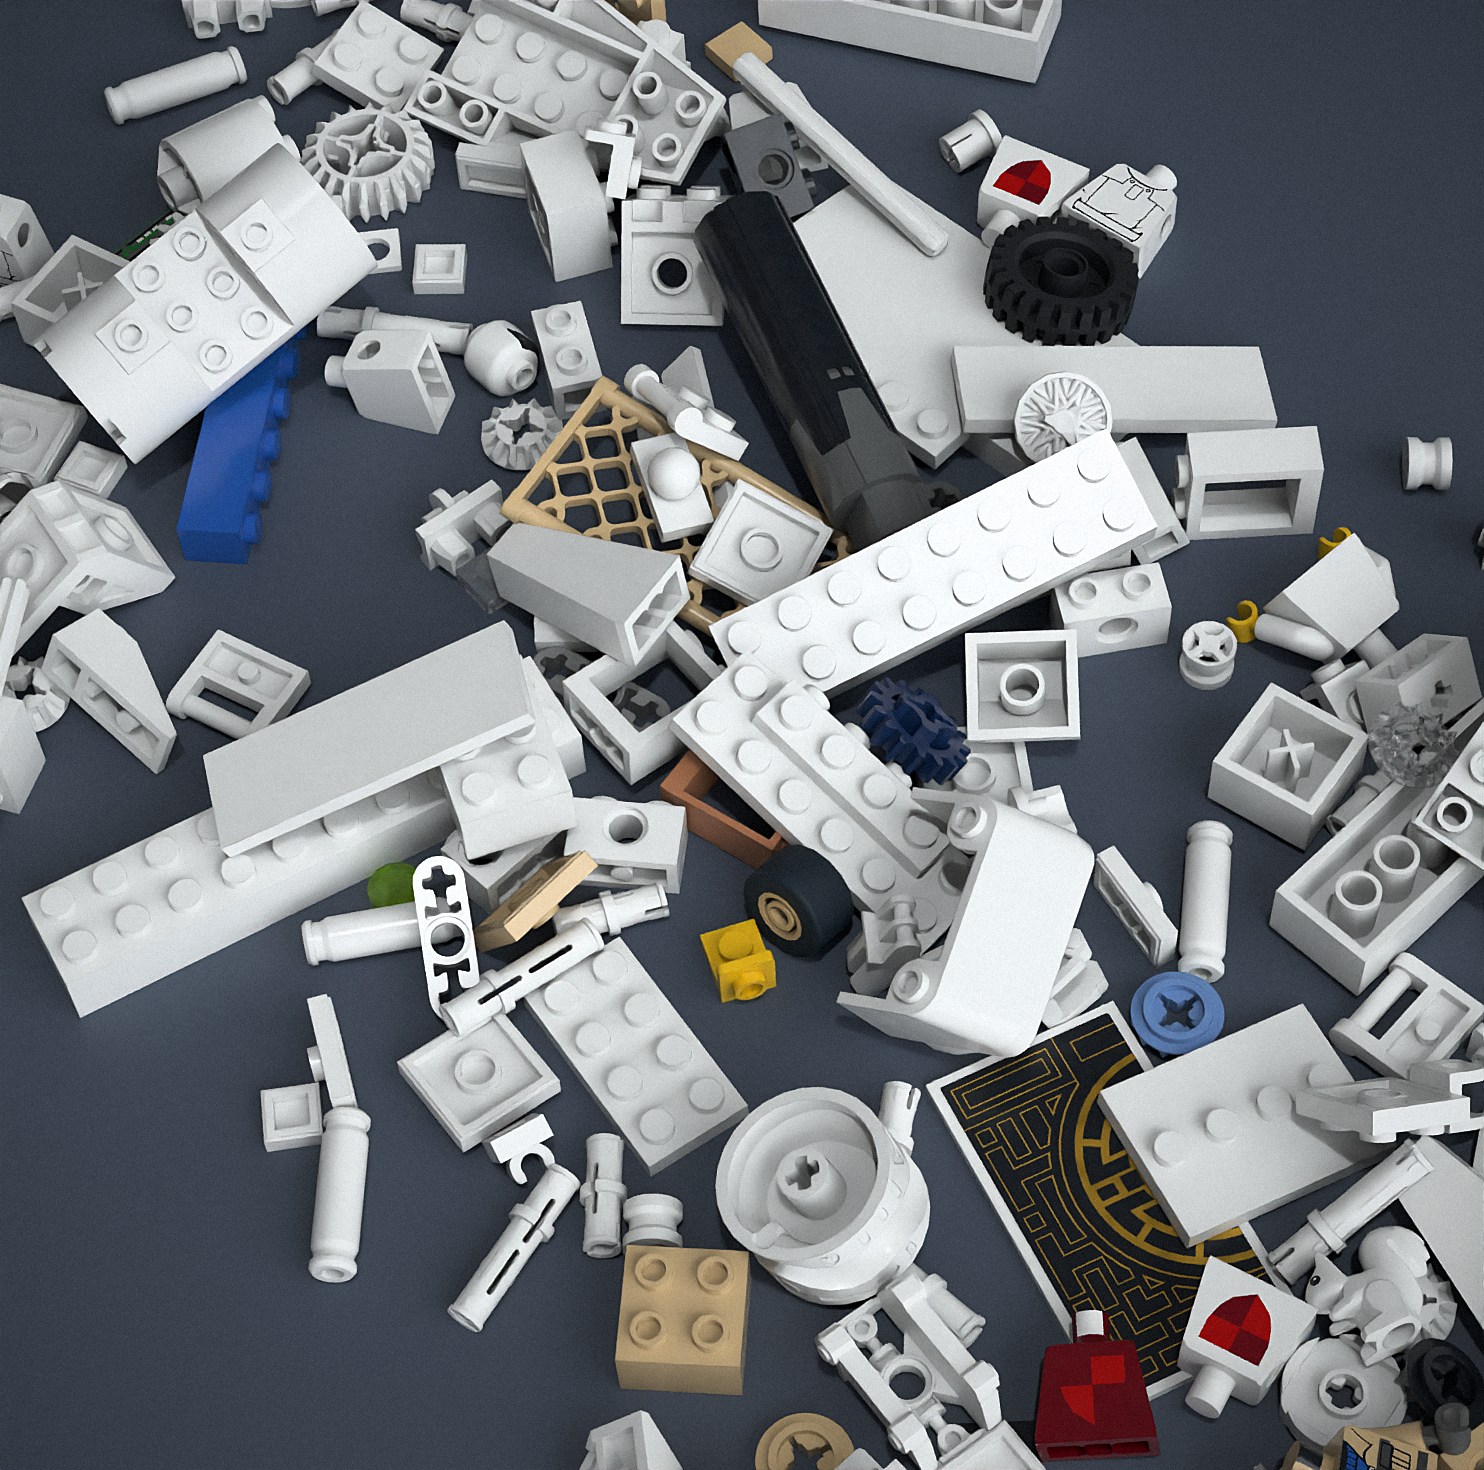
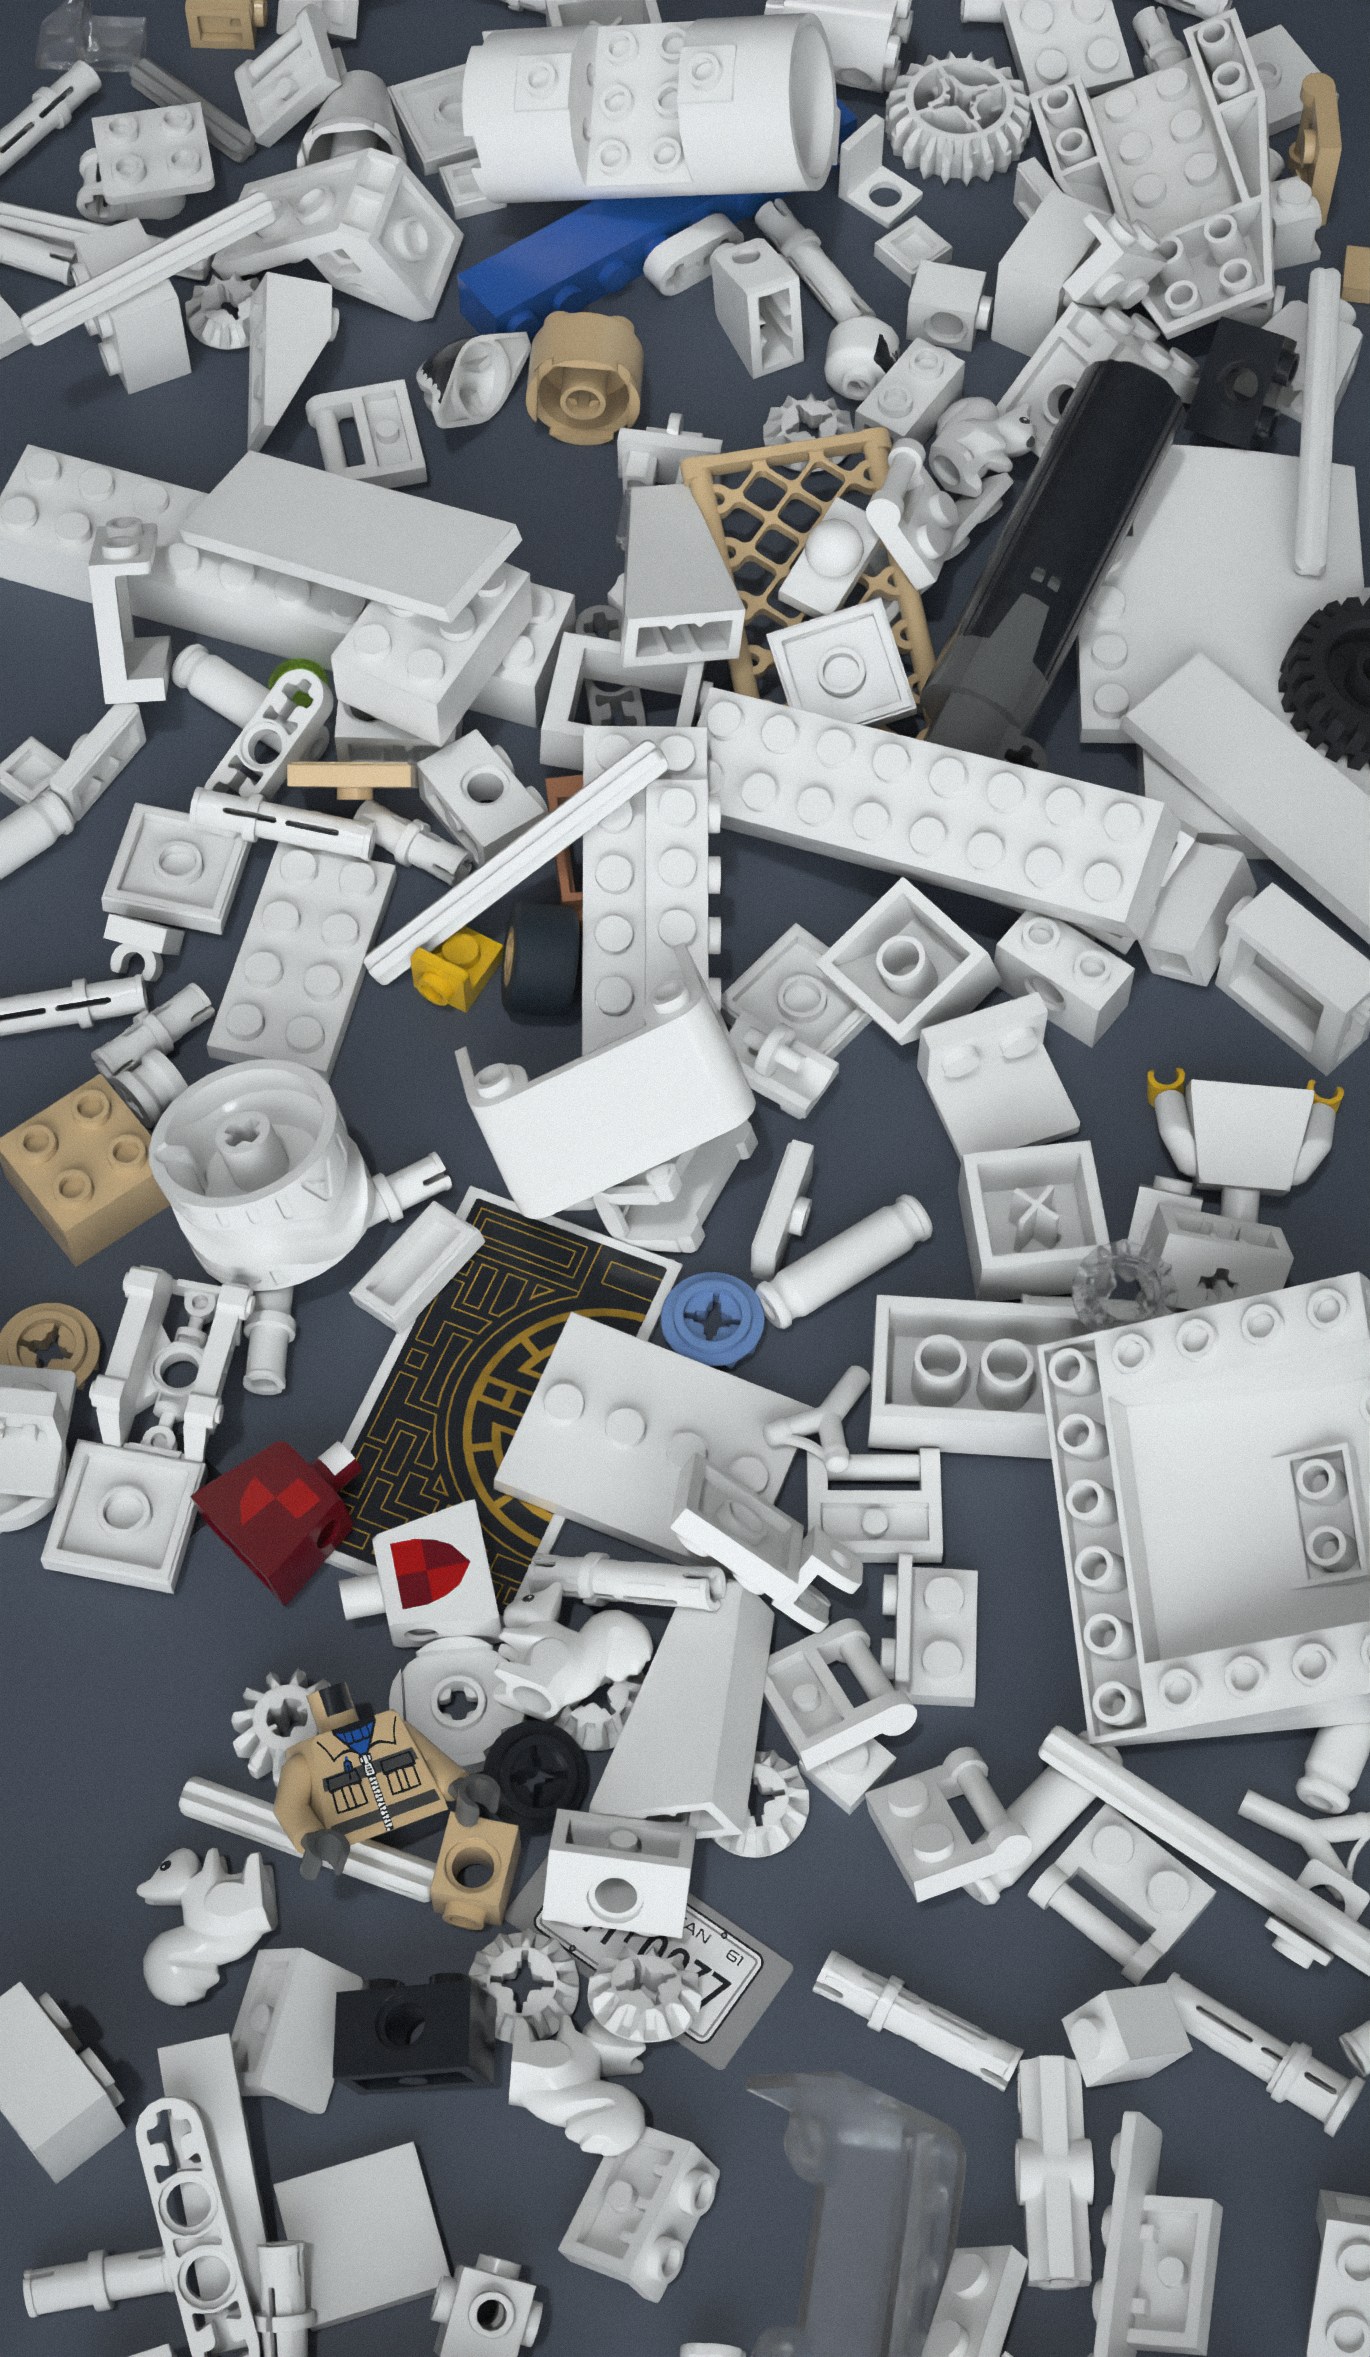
camera: 45 degrees right, 5 degrees up
white arm [846,894,922,996] -> none
dark blue gear [856,677,971,785] -> none
white wheel [1013,371,1113,463] -> none
white wheel [1179,621,1237,690] -> none
none -> white panel [88,517,173,704]
none -> white tile [349,1201,485,1335]
none -> white axle [363,740,669,985]
none -> white hat [416,332,531,429]
none -> tan brick [526,311,644,446]
none -> white beam [643,213,744,296]
none -> white piece [763,1366,871,1474]
none -> white brick [906,259,994,352]
none -> white bracket [917,992,1080,1163]
none -> white animal [929,397,1037,497]

